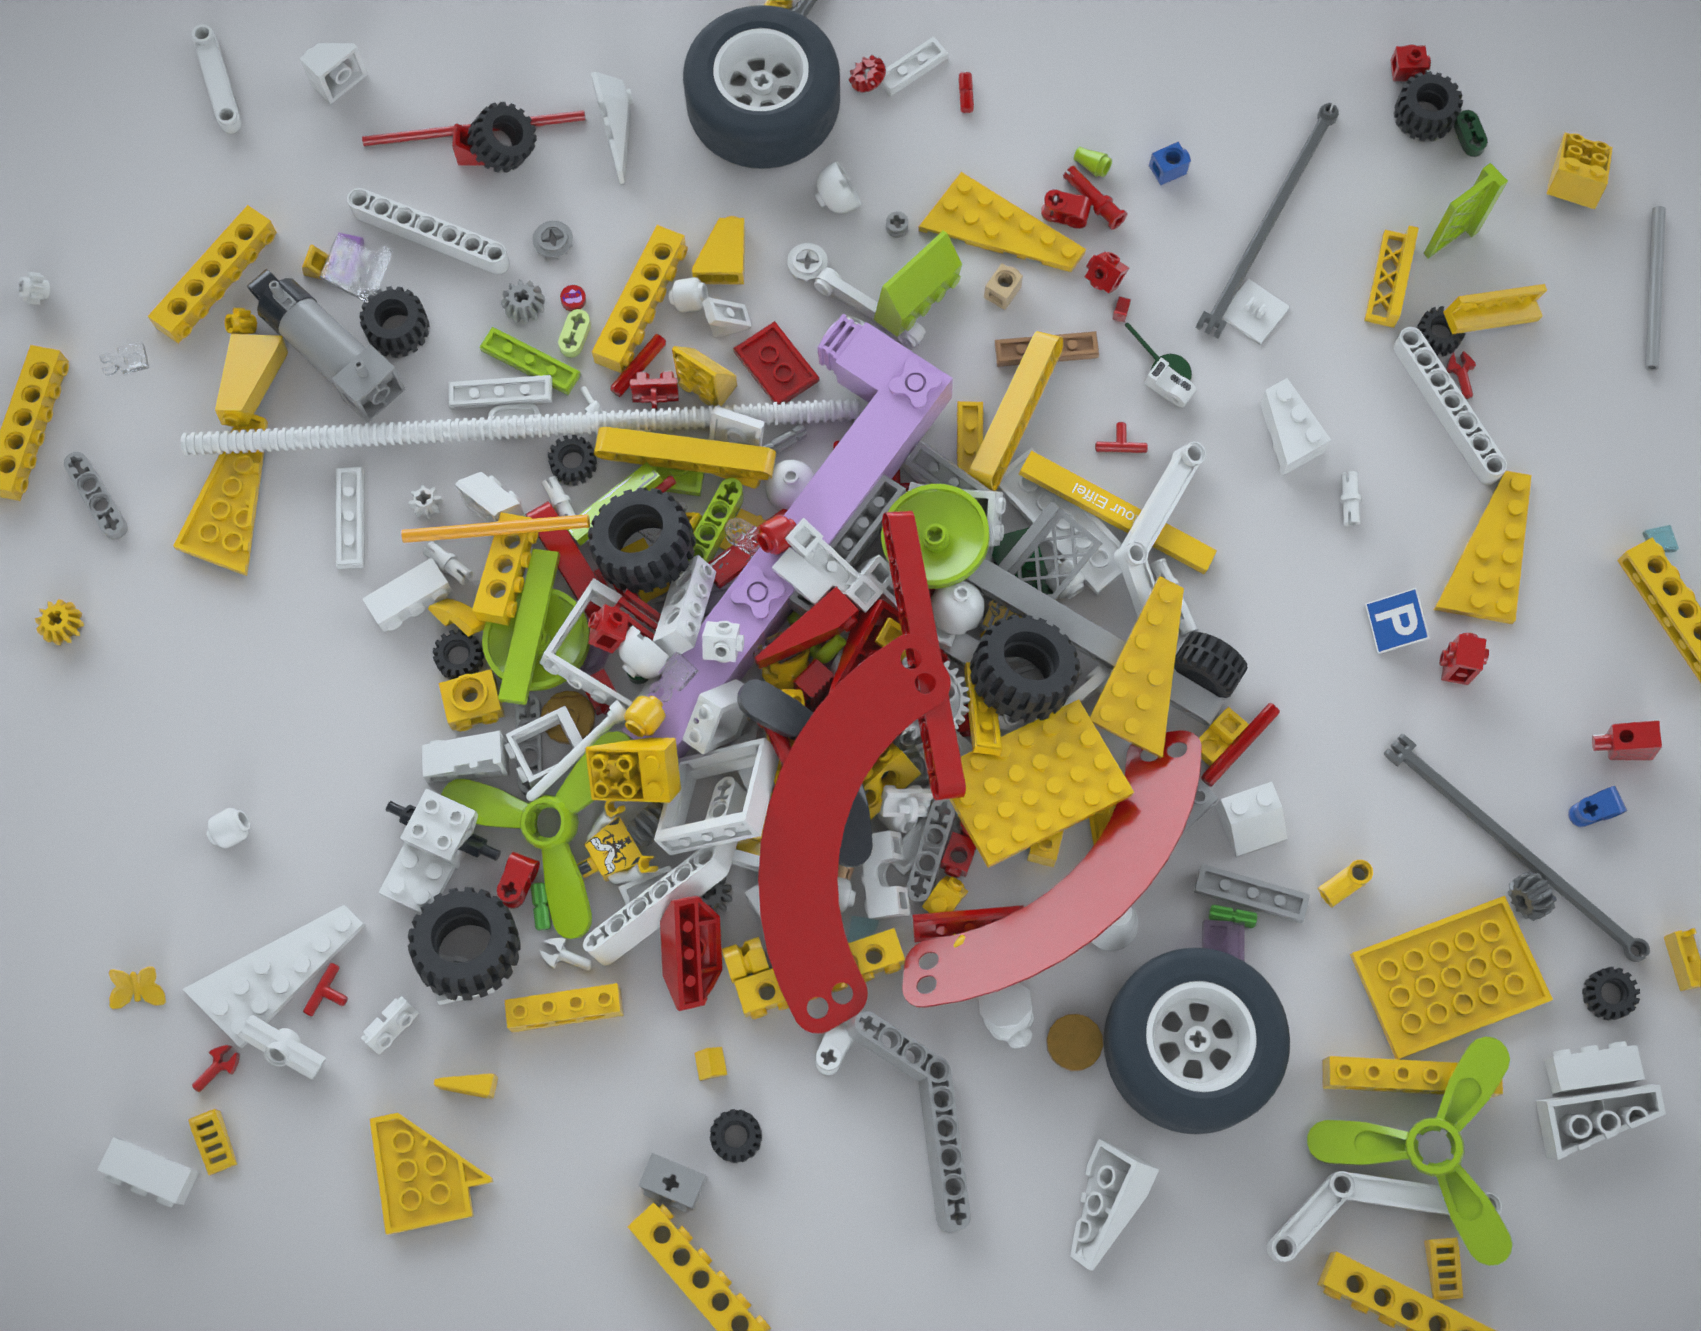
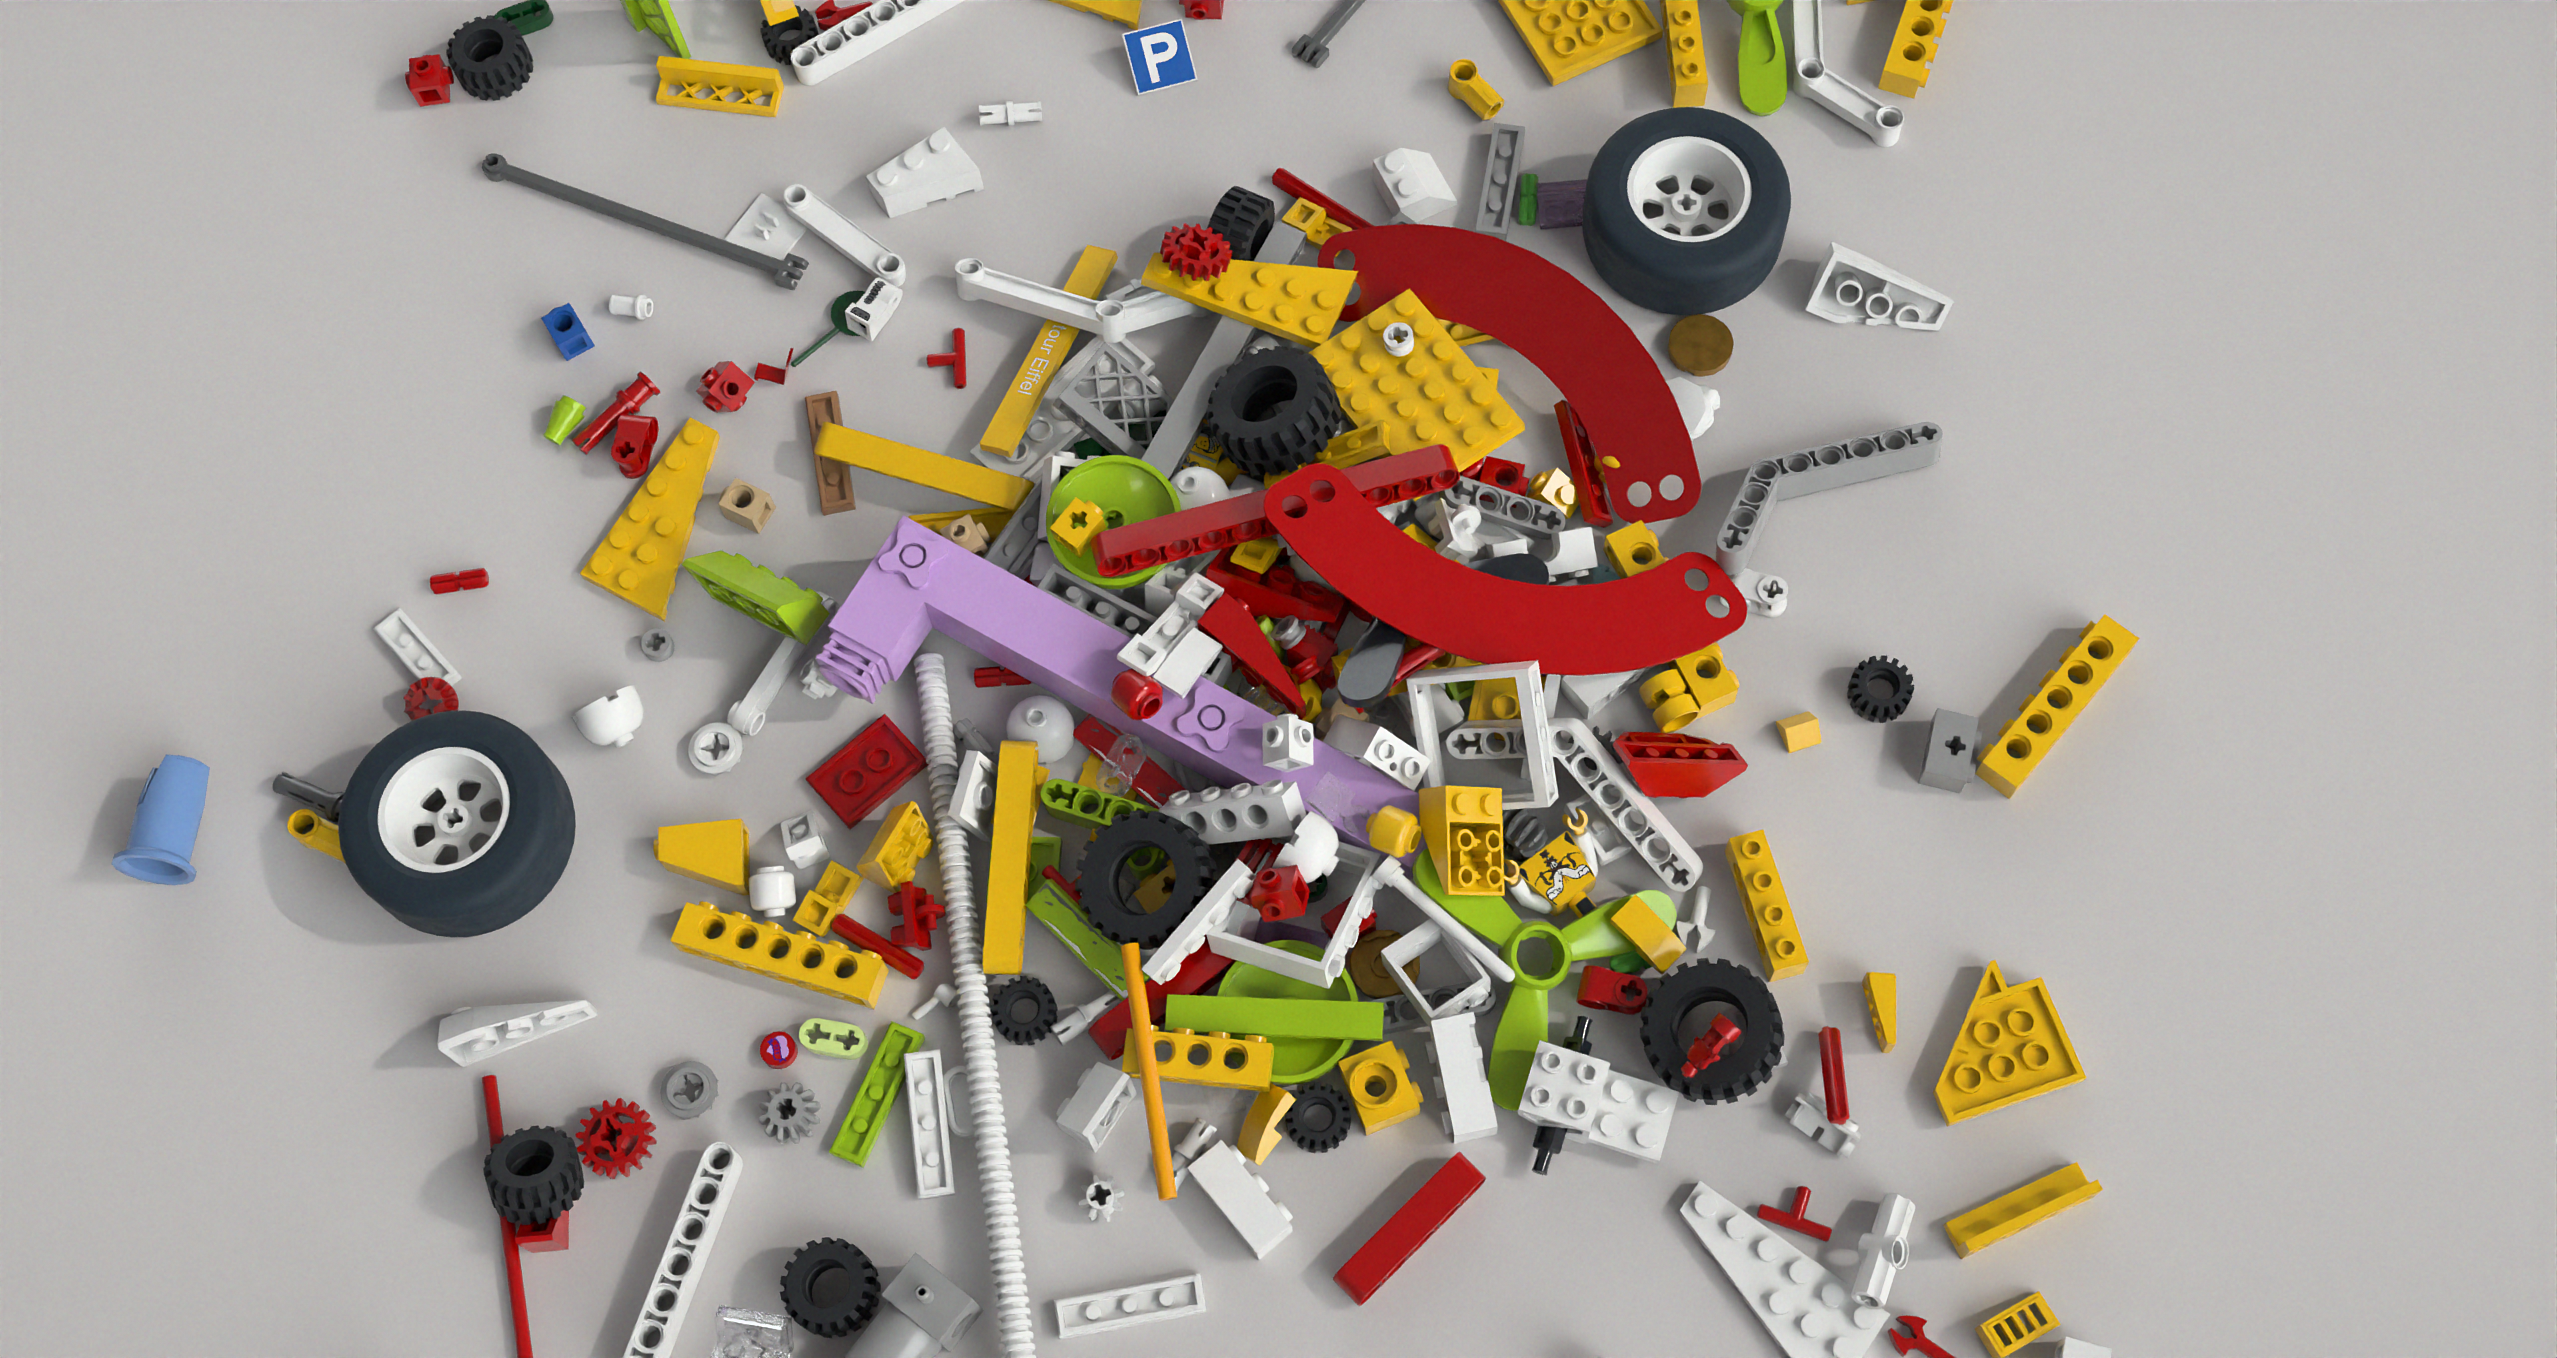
camera: 90 degrees left, 5 degrees down
none -> red gear [575,1098,657,1179]
none -> white pin [609,294,653,320]
none -> white piece [783,184,907,287]
none -> yellow slope [793,860,864,937]
none -> tan brick [940,514,991,558]
none -> yellow brick [1050,497,1106,558]
none -> white plate [1142,859,1256,985]
none -> red gear [1160,223,1232,281]
none -> light grey bush [1271,615,1306,650]
none -> red bush [1290,654,1325,685]
none -> red beam [1333,1152,1487,1306]
none -> white bush [1383,322,1414,357]
none -> yellow slope [1610,895,1687,975]
none -> red piece [1681,1012,1742,1078]
none -> red axle [1818,1026,1850,1125]
none -> yellow fence [1943,1162,2103,1259]

